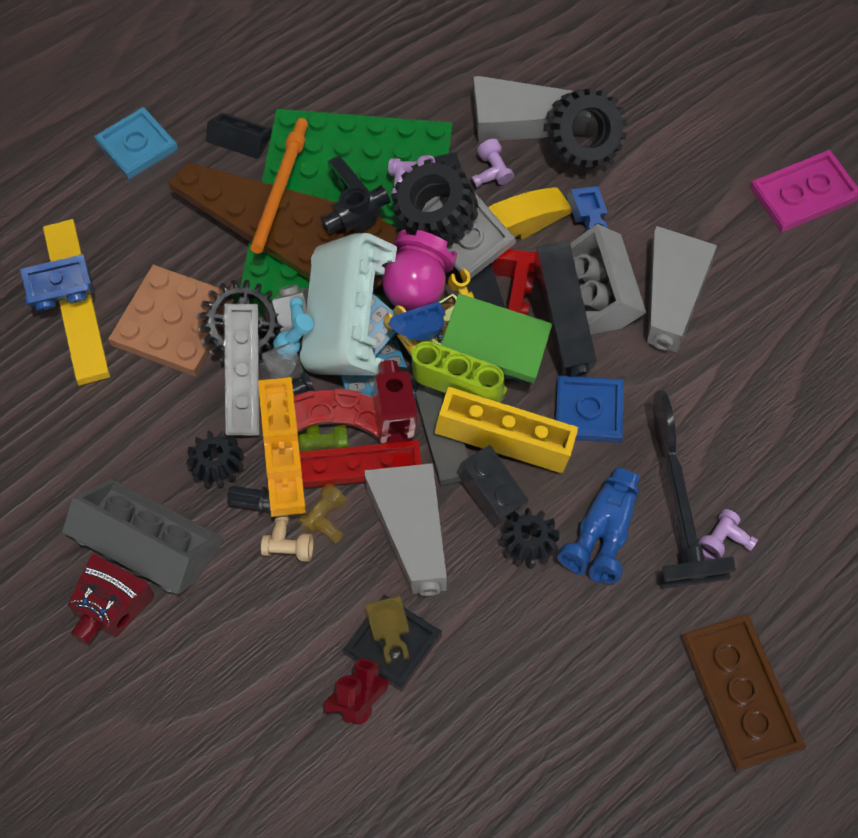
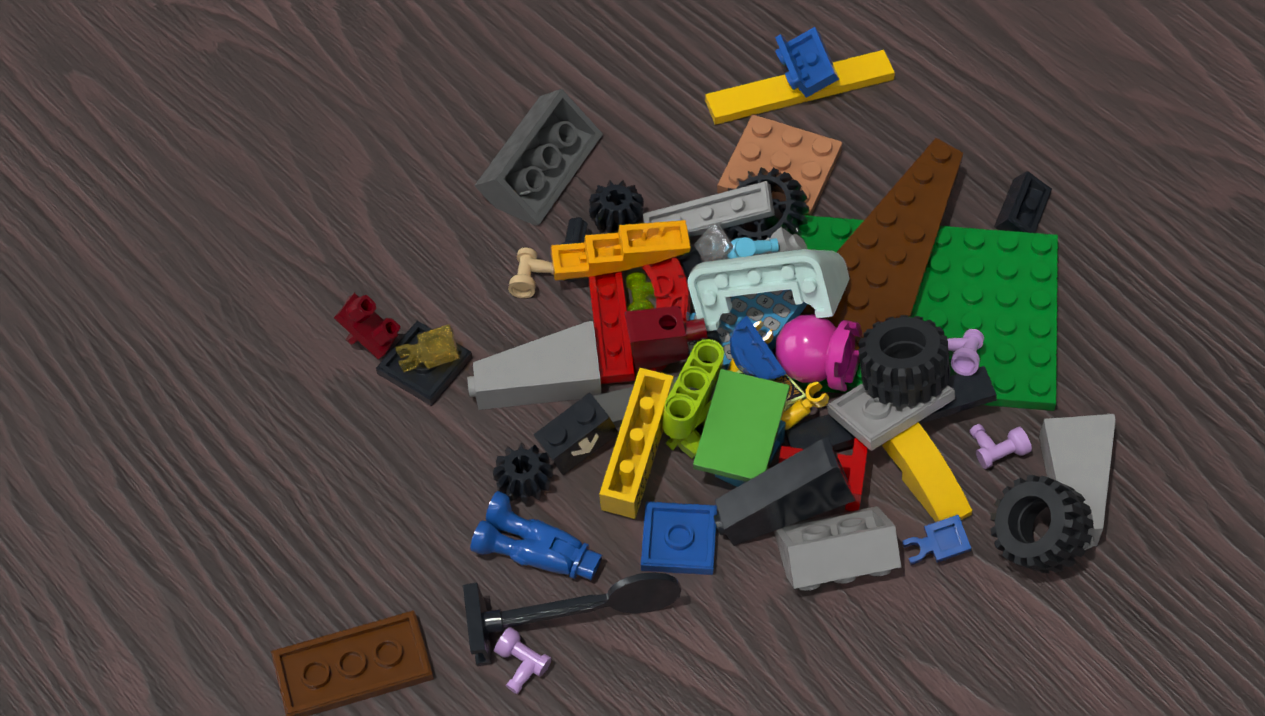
camera: 90 degrees right, 5 degrees down
dark red torso [68,554,154,645] -> none
dark azure tile [94,107,178,180] -> none
orange bar [250,118,308,254] -> none
clear yellow piece [298,483,347,544] -> none
black piece [320,155,391,235] -> none
light grey slope [647,226,717,353] -> none

